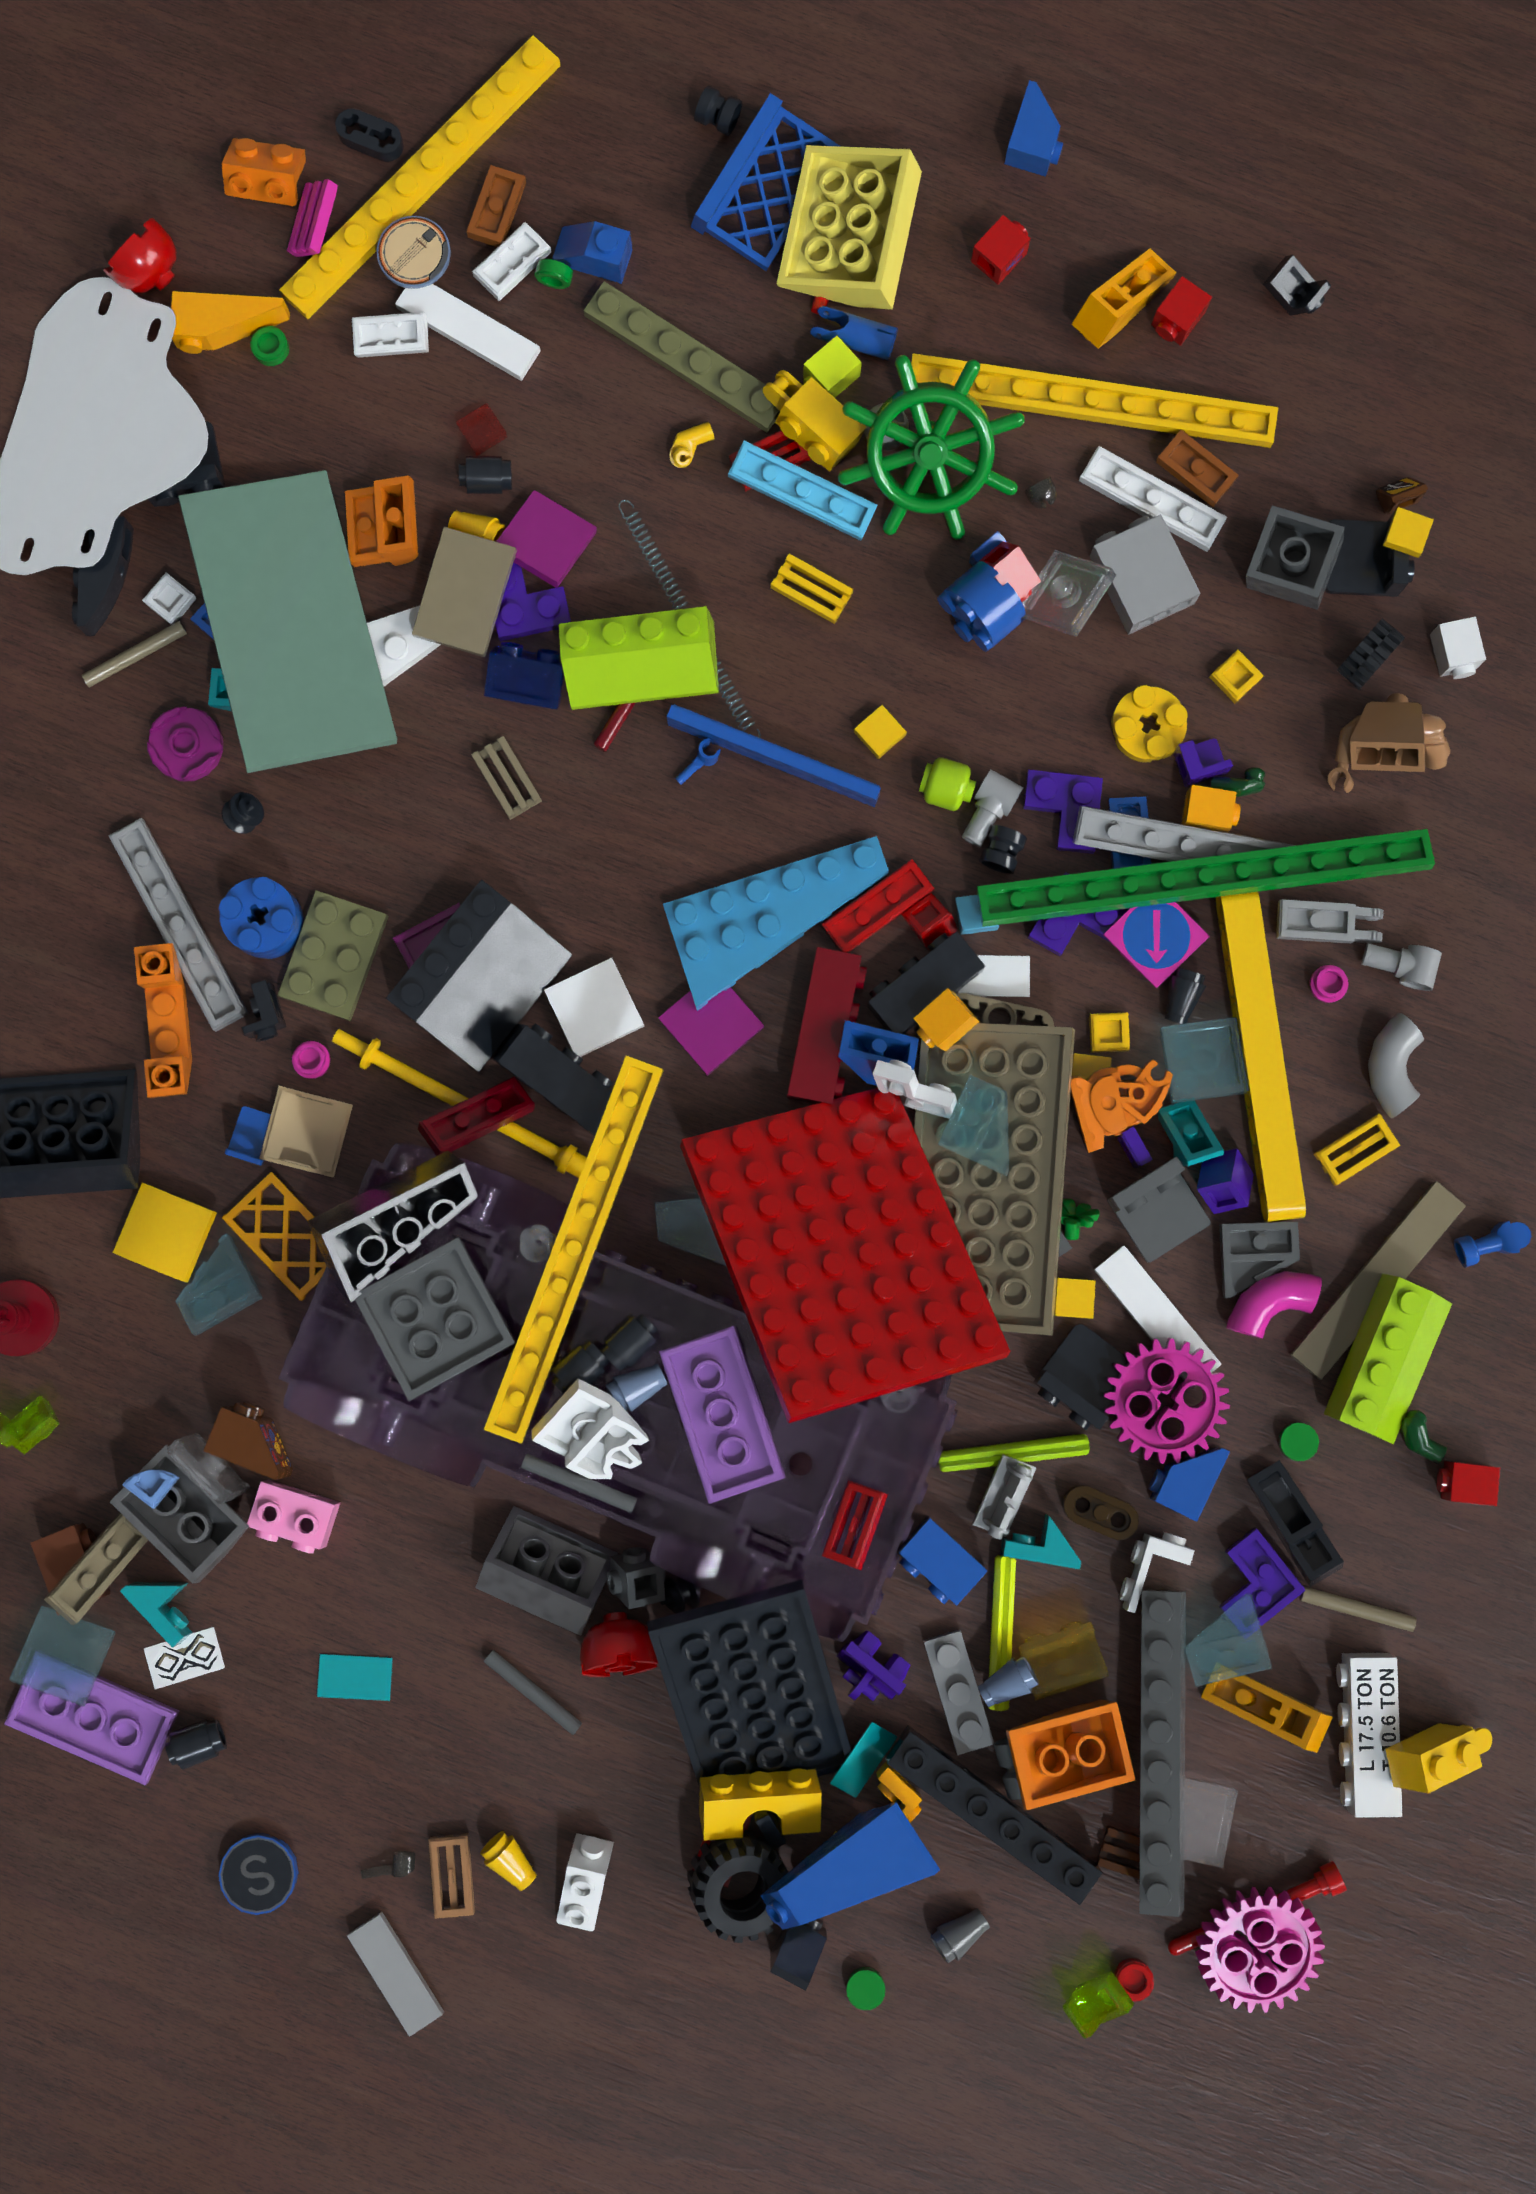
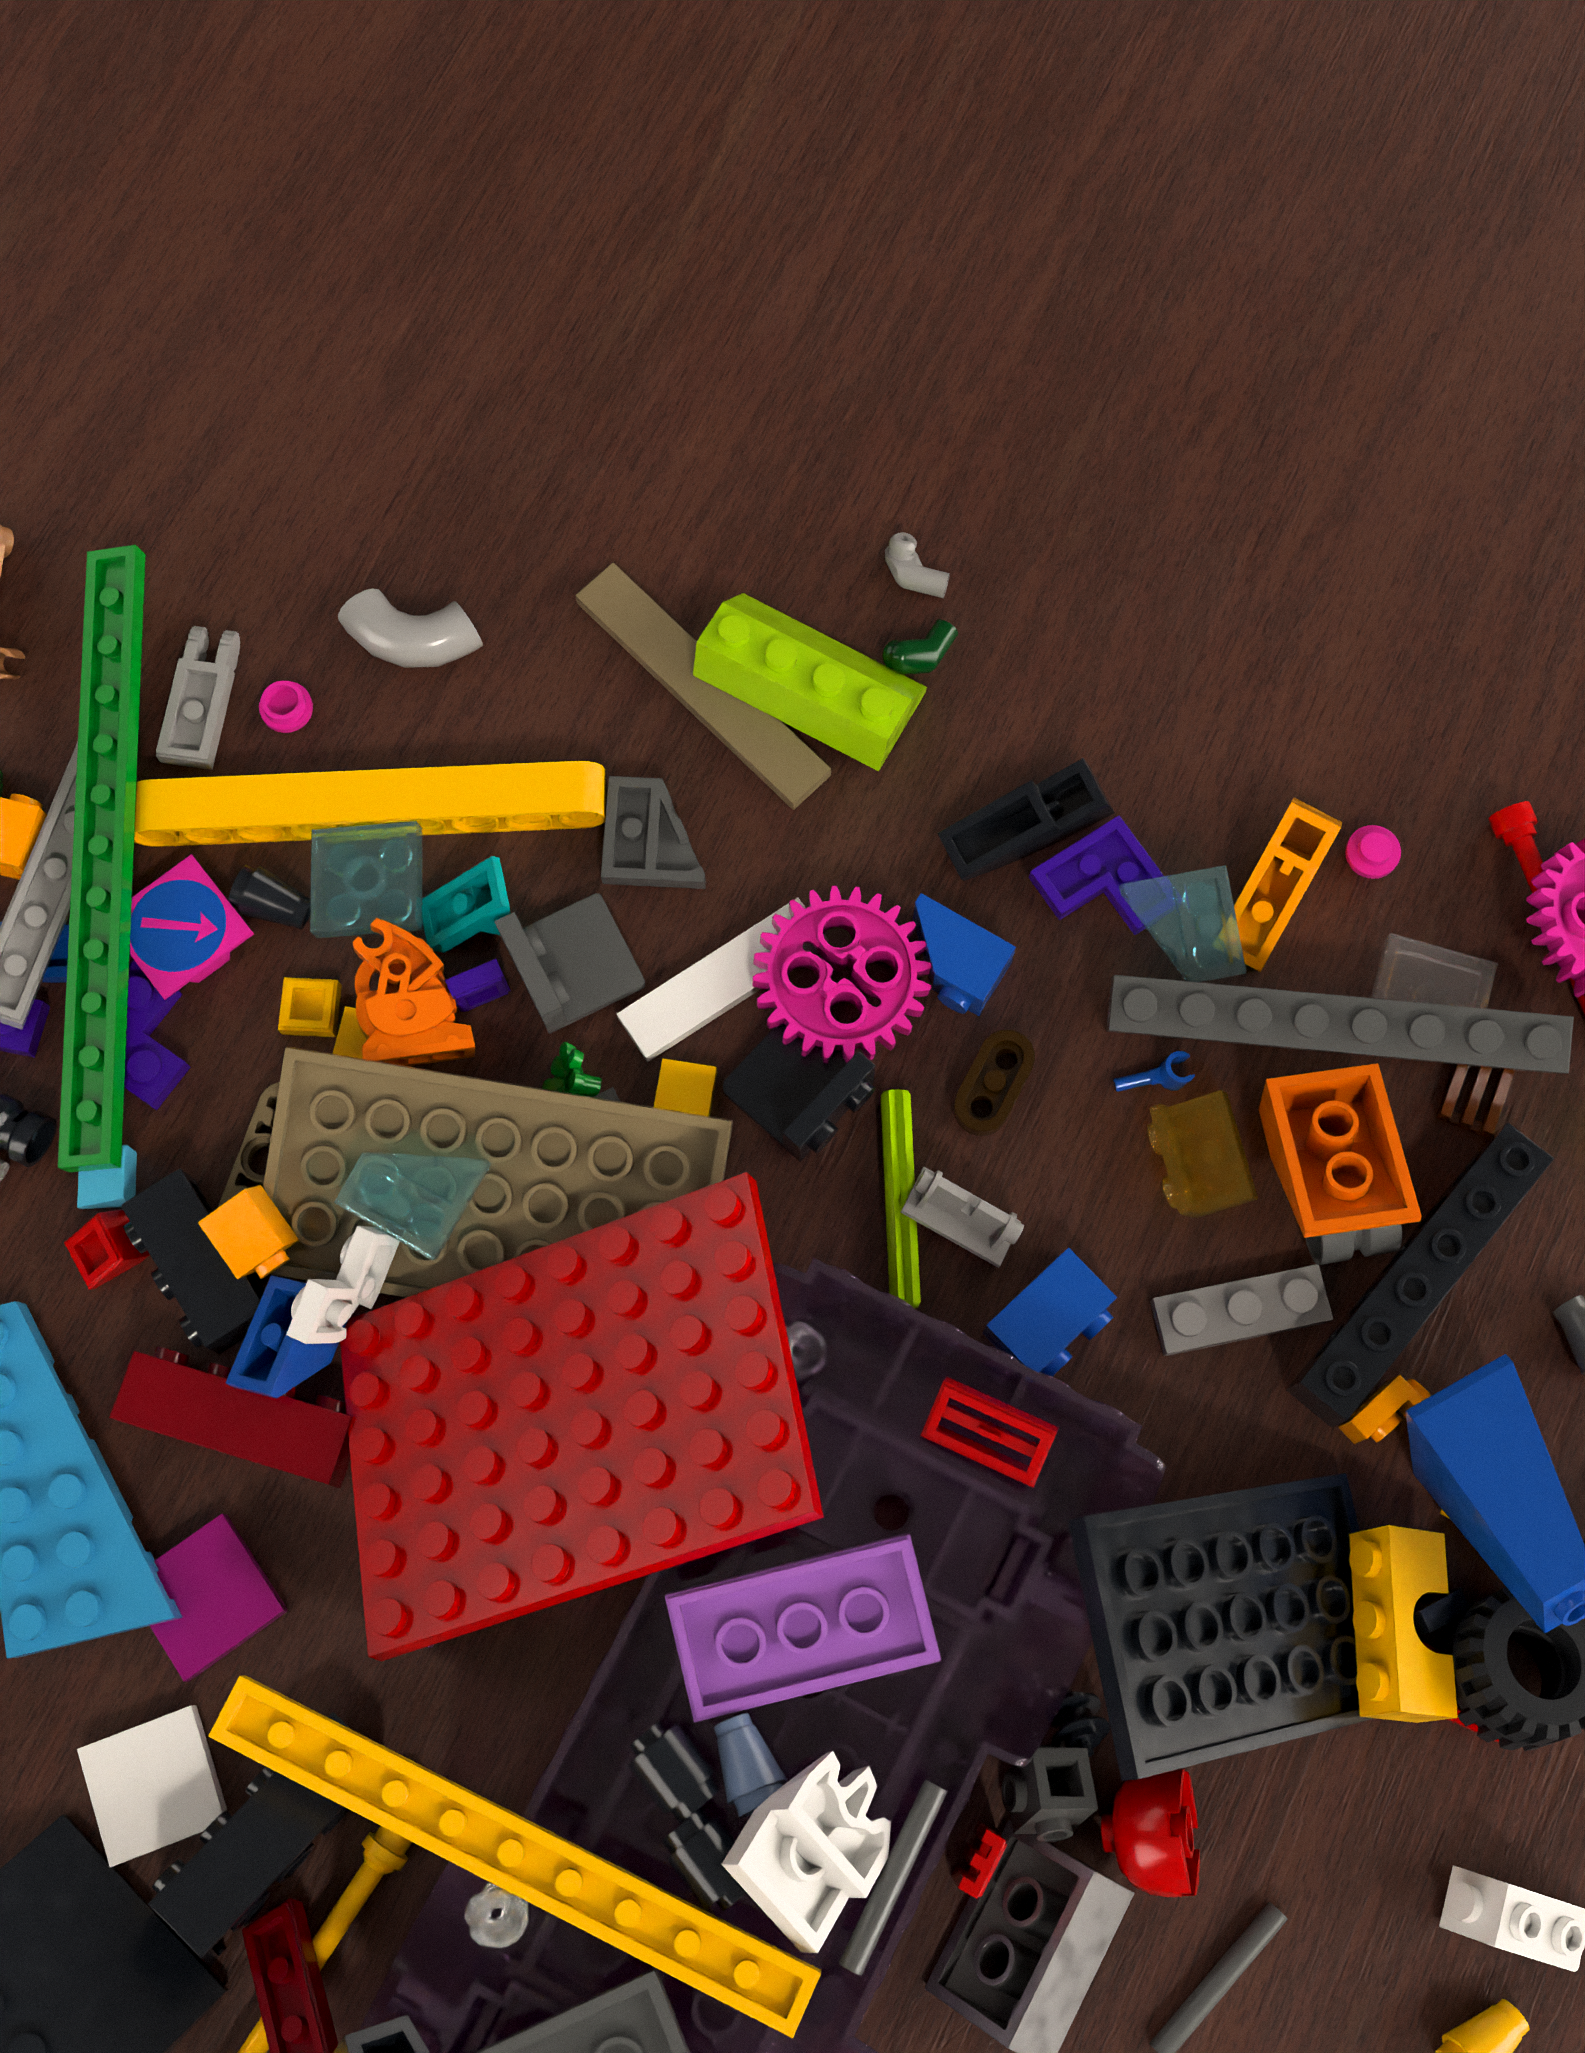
camera: 85 degrees left, 10 degrees down
clear light blue wing [654,1198,727,1267] -> none
red tile [821,859,935,953] -> none
teal sticker [830,1722,897,1798] -> none
dark purple hips [836,1630,910,1701] -> none
white sticker [958,955,1030,997] -> none
sand blue cone [978,1656,1039,1707] -> none
neon yellow axle [989,1555,1016,1711] -> none
teal slope [1000,1514,1081,1569] -> none
white bracket [1119,1532,1195,1613] -> none
dark purple panel [1197,1148,1254,1214] -> none
dark pink cylinder [1226,1271,1322,1339] -> none
green tile [1278,1422,1319,1461] -> none
dark tan bar [1299,1586,1417,1632] -> none
yellow tile [1314,1114,1401,1186] -> none
white brick [1336,1653,1402,1817] -> none
light grey pin [1361,943,1442,991] -> none
yellow brick [1385,1723,1492,1794] -> none
red brick [1437,1461,1500,1506] -> none
blue leg [1454,1221,1532,1268] -> none
none -> light grey arm [885,532,950,599]
none -> red tile [951,1821,1007,1899]
none -> blue hand [1113,1051,1195,1092]
none -> dark pink plate [1345,825,1401,879]

